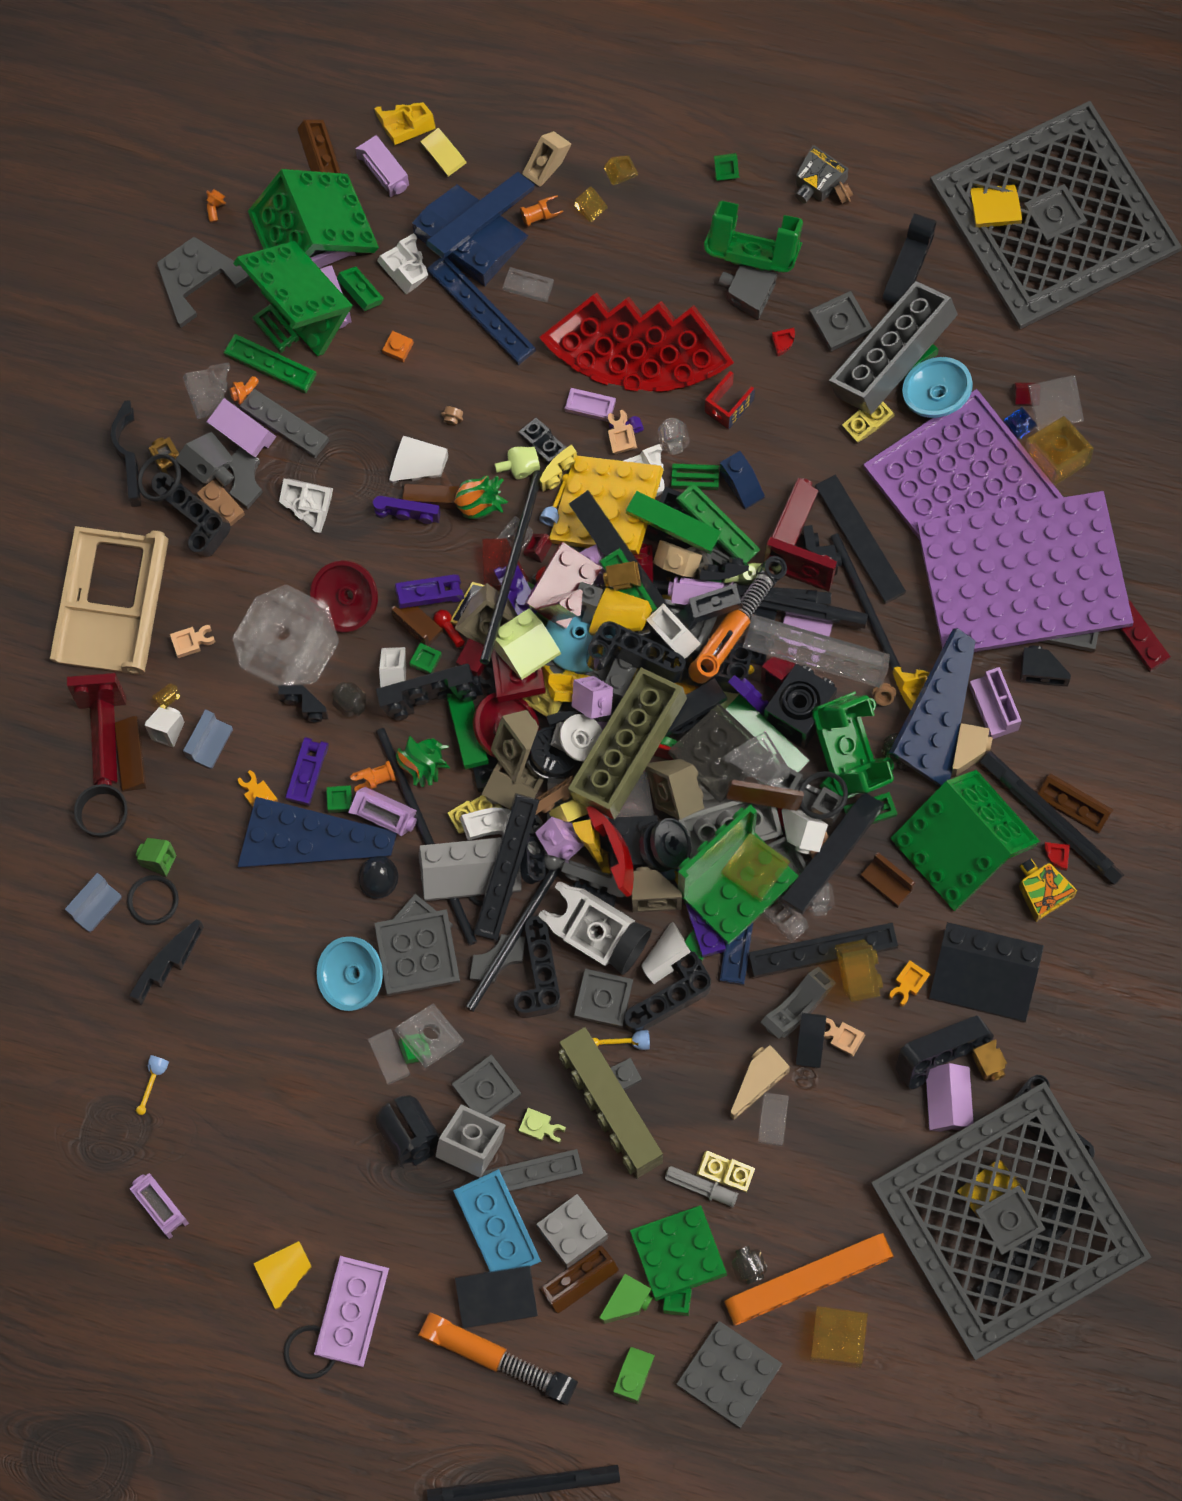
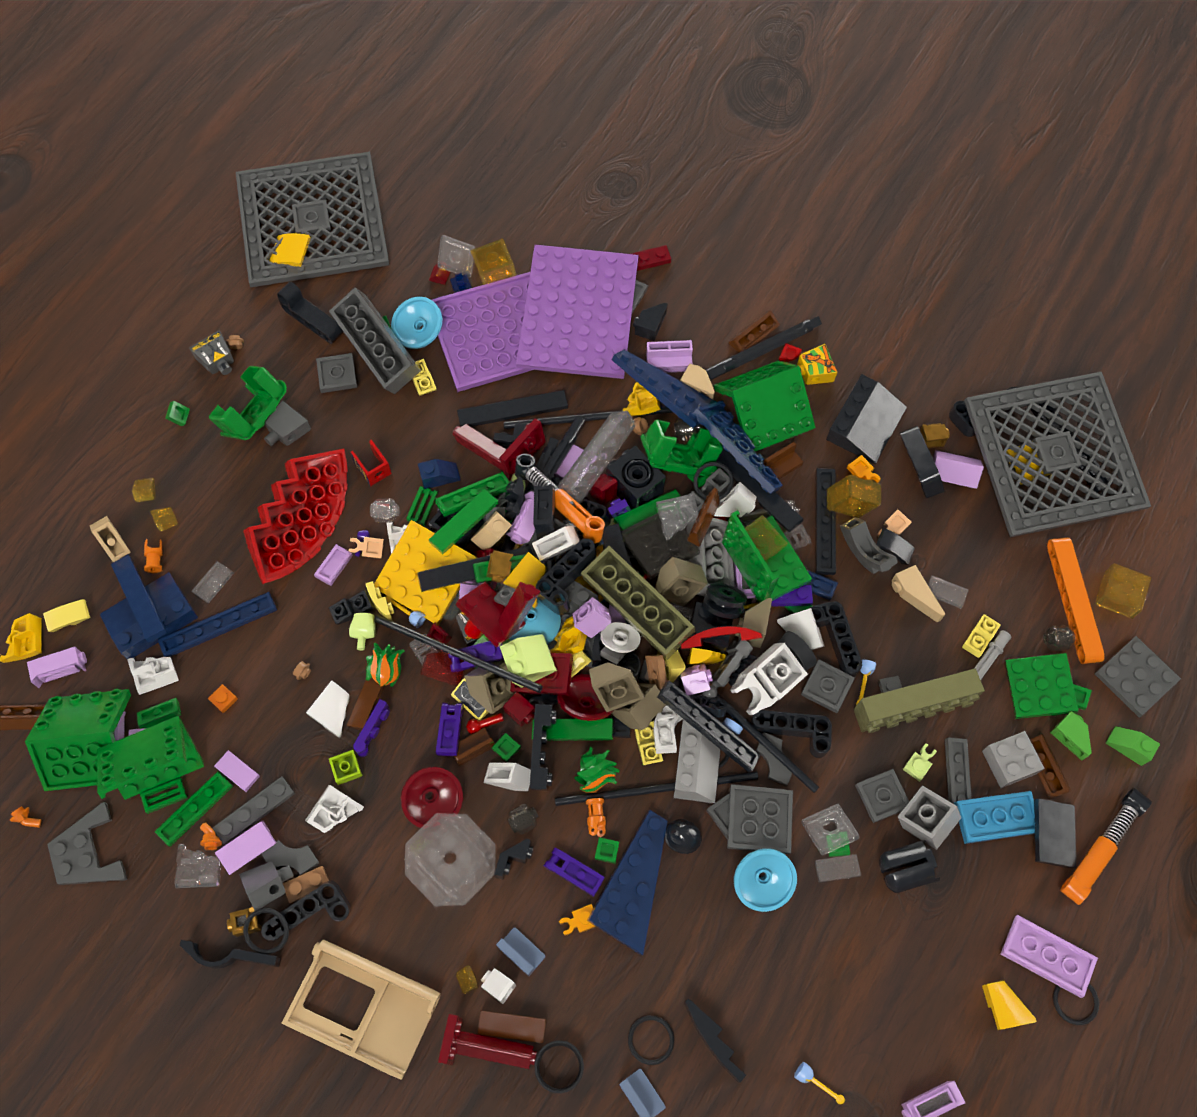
camera: 80 degrees left, 5 degrees down
bright green slope [136,838,177,877] -> none
light nougat plate [170,625,215,658] -> none
lavender window [349,787,417,836] -> none
red tile [771,328,795,356] -> none
none -> lavender tile [214,750,260,792]
none -> lime piece [329,750,363,785]
none -> dark blue wing [693,401,783,494]
none -> light blue tile [722,718,743,735]

